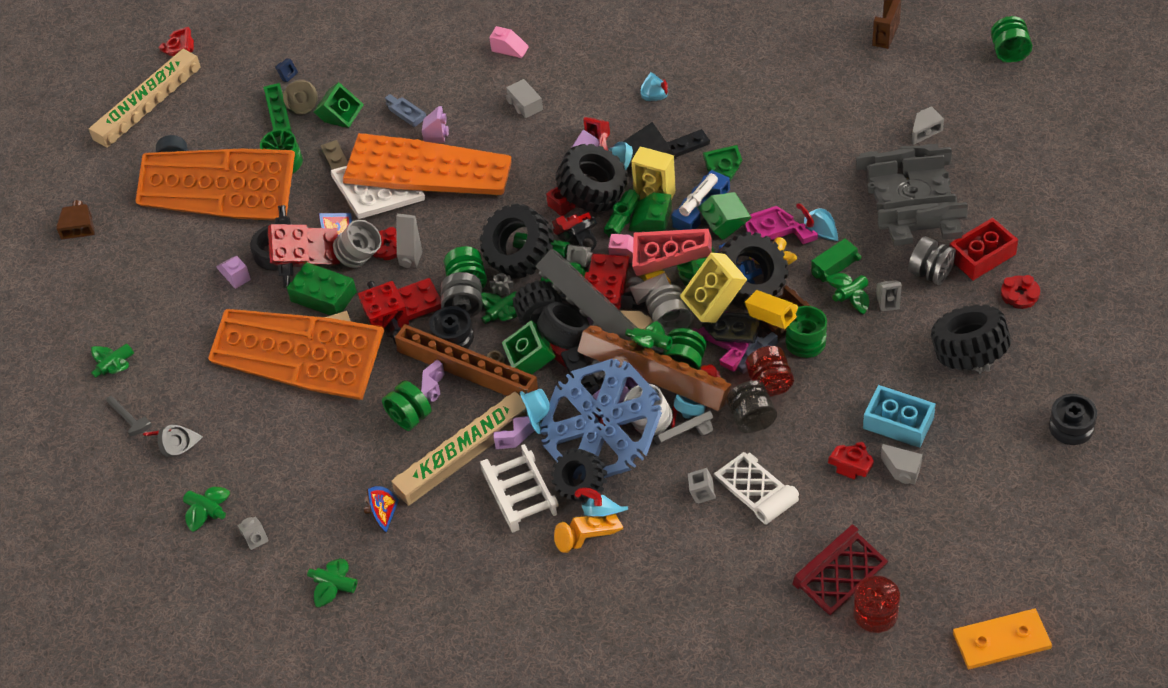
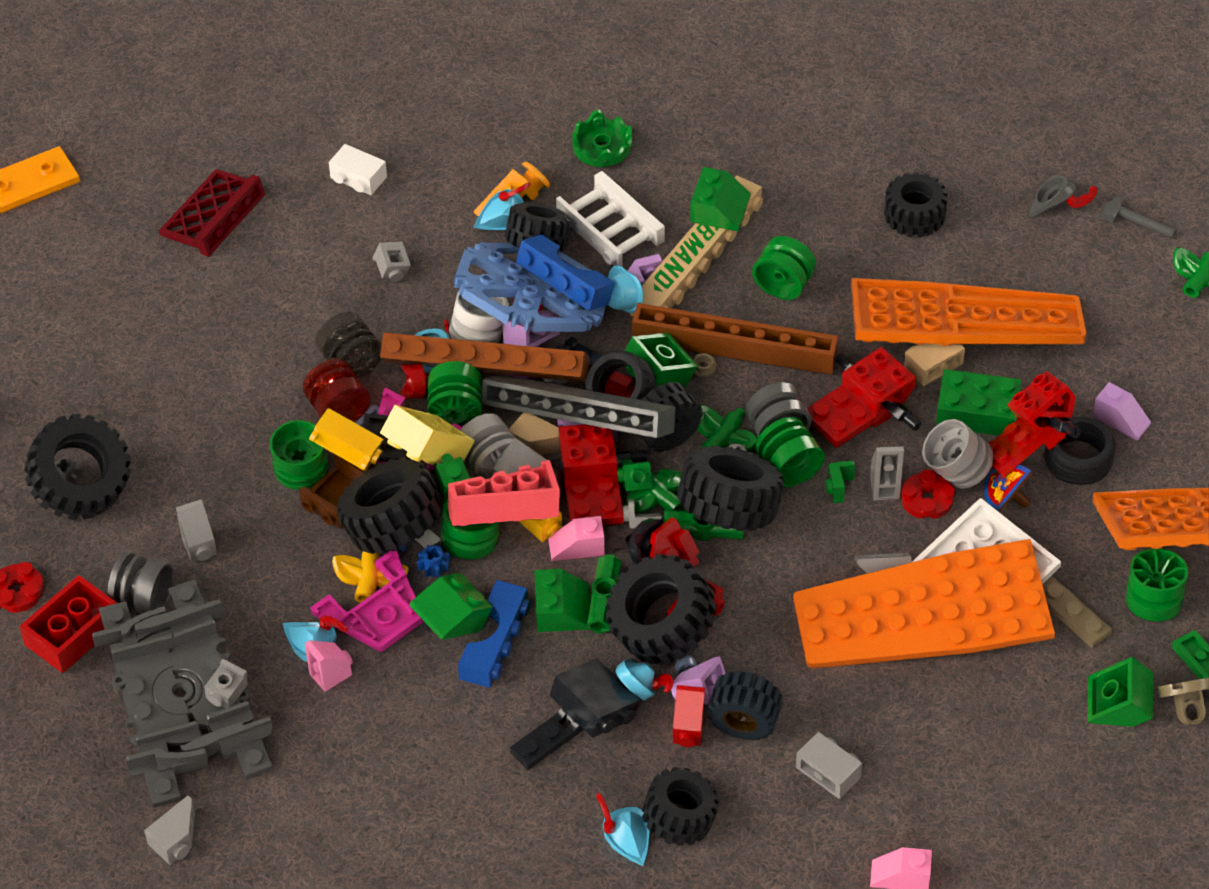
camera: 160 degrees right, 0 degrees up
green plant [183,487,230,532] -> none
light grey bracket [237,516,269,550] -> none
green plant [307,558,358,608] -> none
shield [364,486,399,533] -> none
sand blue hinge [385,94,426,127] -> none
lavender slope [421,360,445,403] -> none
lavender slope [422,106,449,143] -> none
black wheel [429,306,474,349] -> none
green plant [625,321,672,350] -> none
light yellow brick [631,147,676,200] -> none
light grey hinge [654,411,714,445] -> none
white pin [679,173,718,216] -> none
green plate [703,145,742,181] -> none
white piece [714,452,799,525] -> none
green brick [811,238,861,282] -> none
green plant [826,273,869,315] -> none
red plate [828,442,874,480] -> none
clear red wheel [853,576,900,633] -> none
medium azure brick [863,385,936,448] -> none
light grey slope [881,444,923,484] -> none
none -> light grey brick [205,659,248,708]
none -> bright pink slope [305,640,353,692]
none -> white brick [329,144,387,195]
none -> blue arch [516,234,615,311]
none -> green plate [572,110,632,167]
none -> black tyre [642,767,719,846]
none -> green slope [690,167,751,232]
none -> black wheel [707,671,783,740]
none -> green bracket [825,461,855,504]
none -> light grey slope [854,552,912,573]
none -> black tyre [884,172,948,237]

